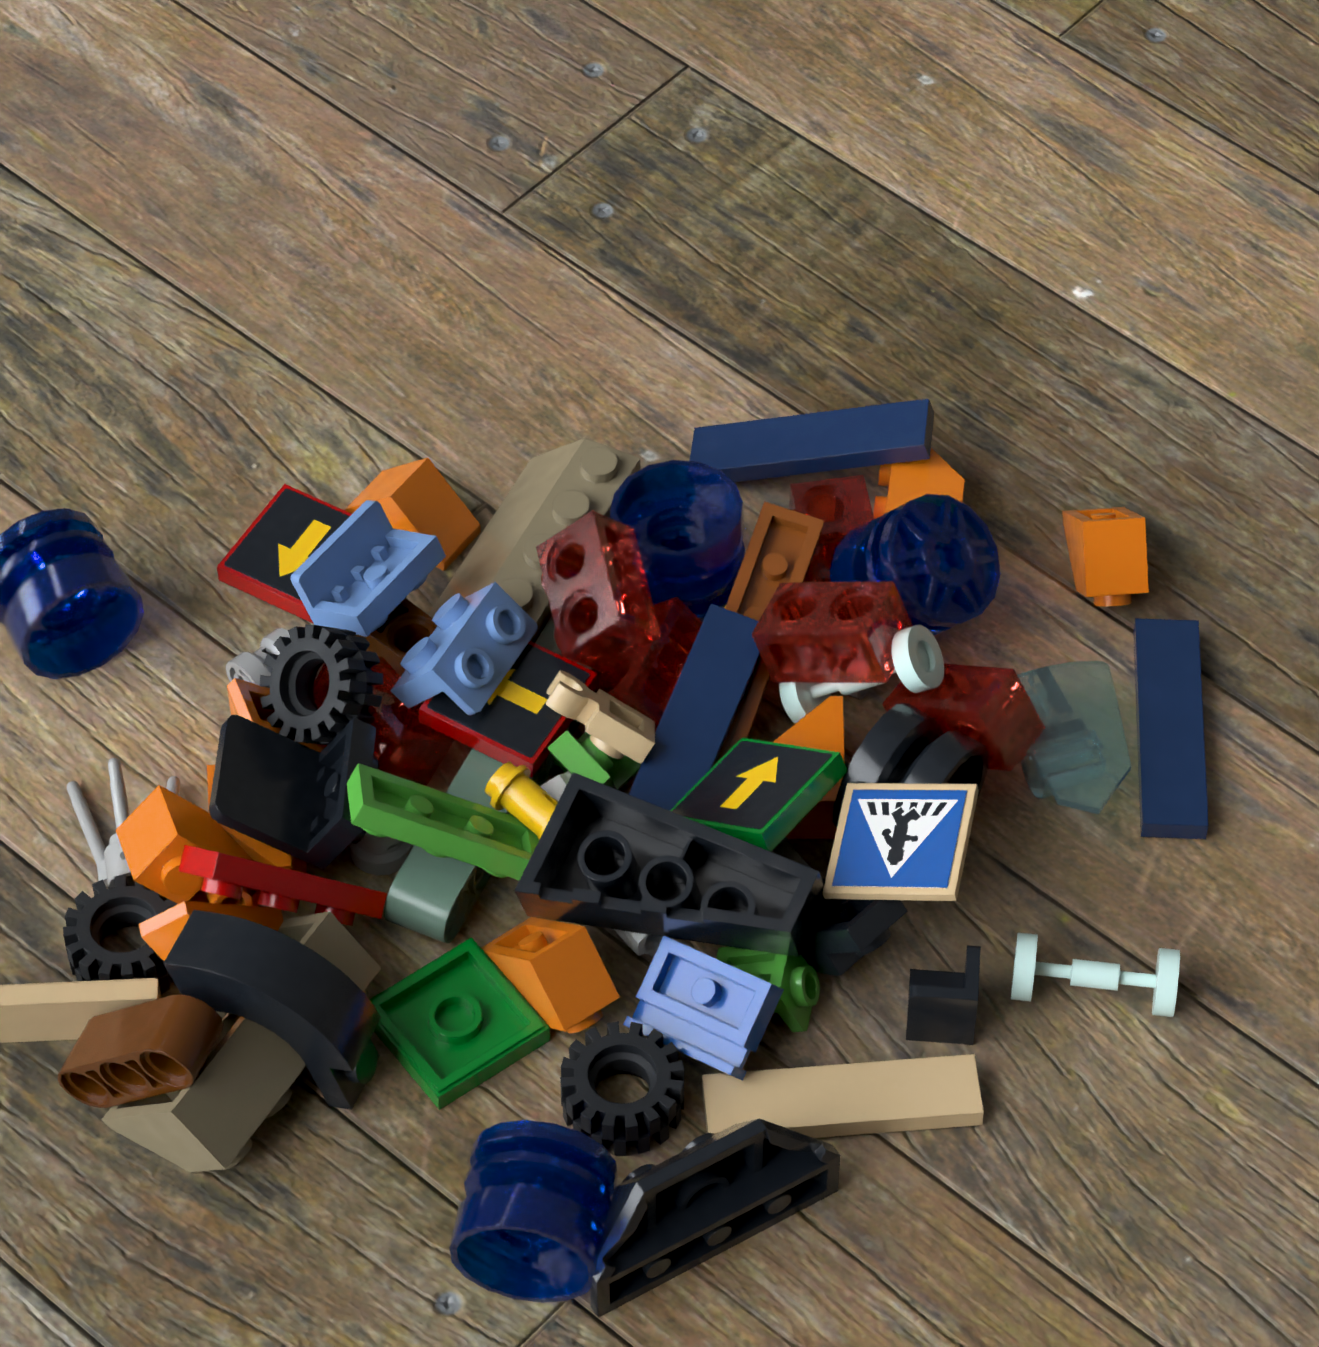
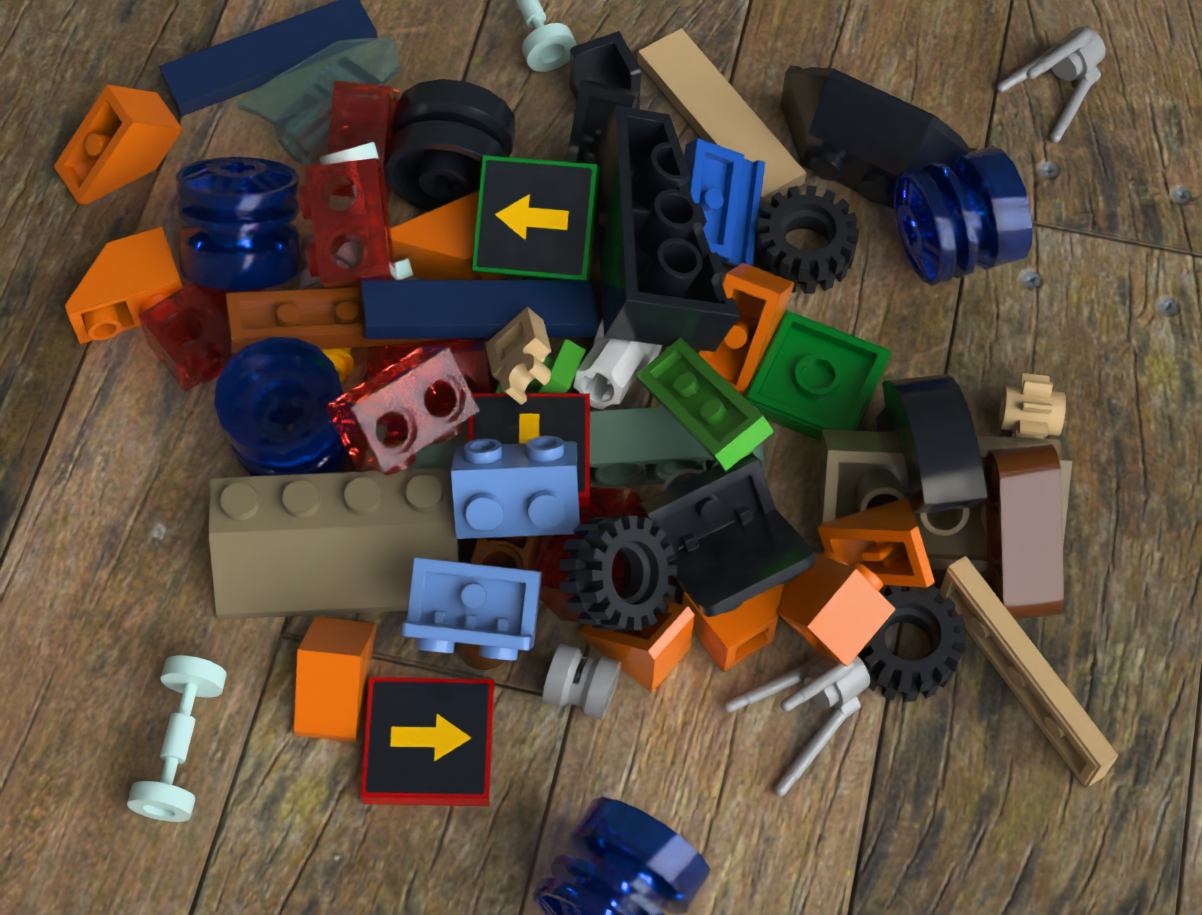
camera: 120 degrees left, 10 degrees up
red plate [178,845,387,926] -> none
yellow pin [485,762,558,840] -> none
dark blue tile [688,399,934,487] -> none
piece [823,783,979,901] -> none
none -> light aqua wheel [127,655,227,822]
none -> tan gear [999,373,1066,439]

